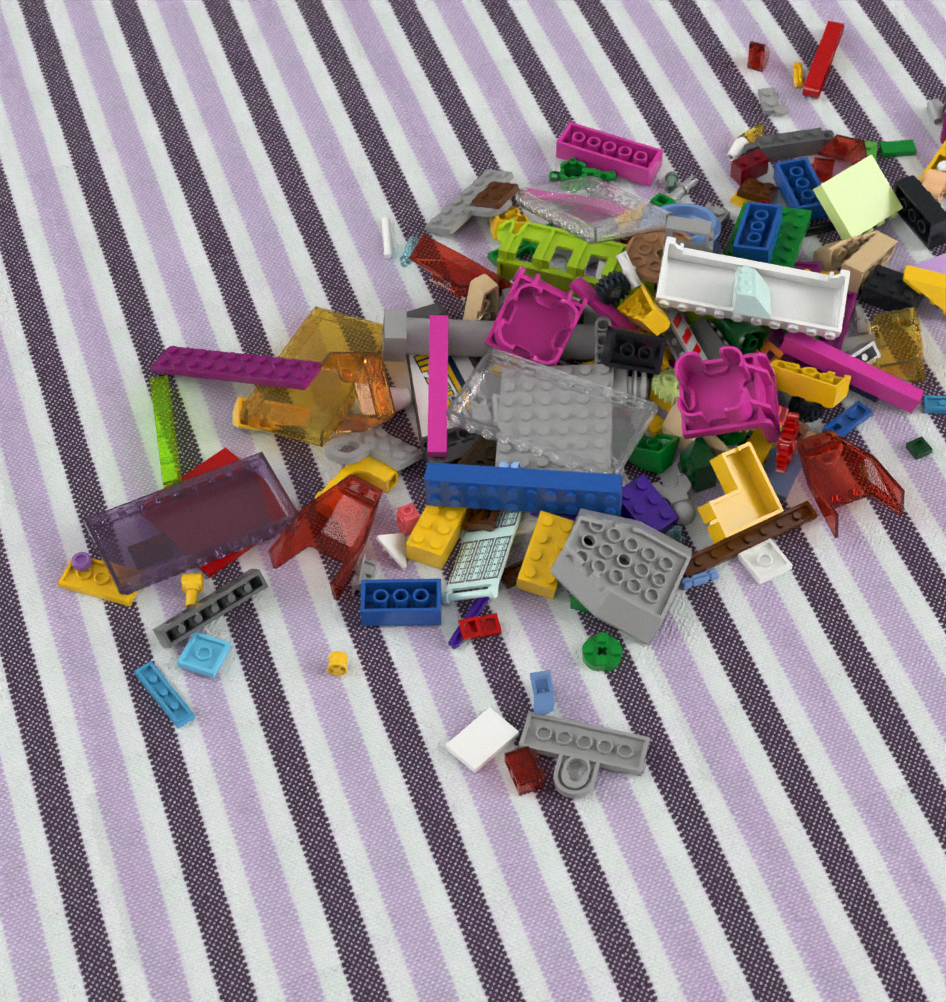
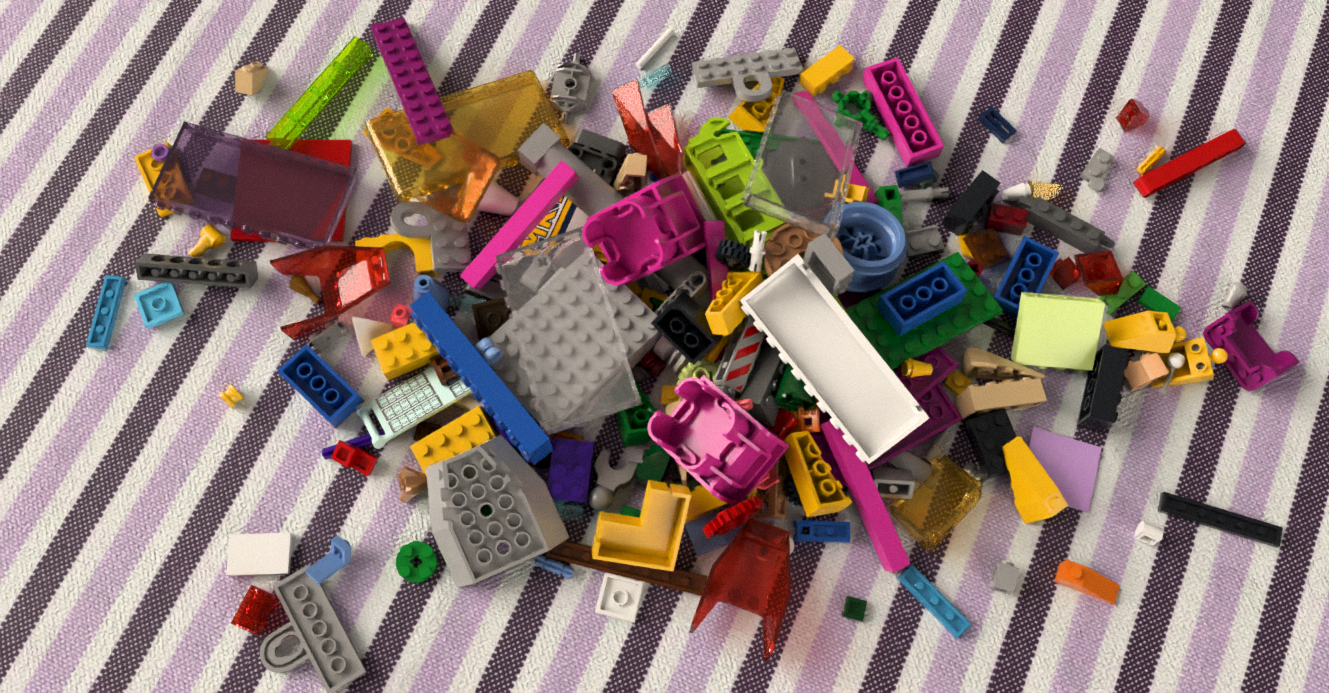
camera: 40 degrees right, 20 degrees up
reddish brown plate [472,181,520,209] -> none
light aqua slope [733,266,771,319] -> none
none -> tan slope [235,62,268,95]
none -> pearl gold cone [289,274,321,304]
none -> medium nougat rock [397,466,428,503]
none -> medium blue cone [412,275,451,312]
none -> light grey plate [549,53,592,124]
none -> yellow brick [799,44,855,97]
none -> dark blue tile [895,161,935,188]
none -> black brick [942,170,1000,236]
none -> dark blue tile [978,107,1017,144]
none -> yellow slope [1103,311,1186,353]

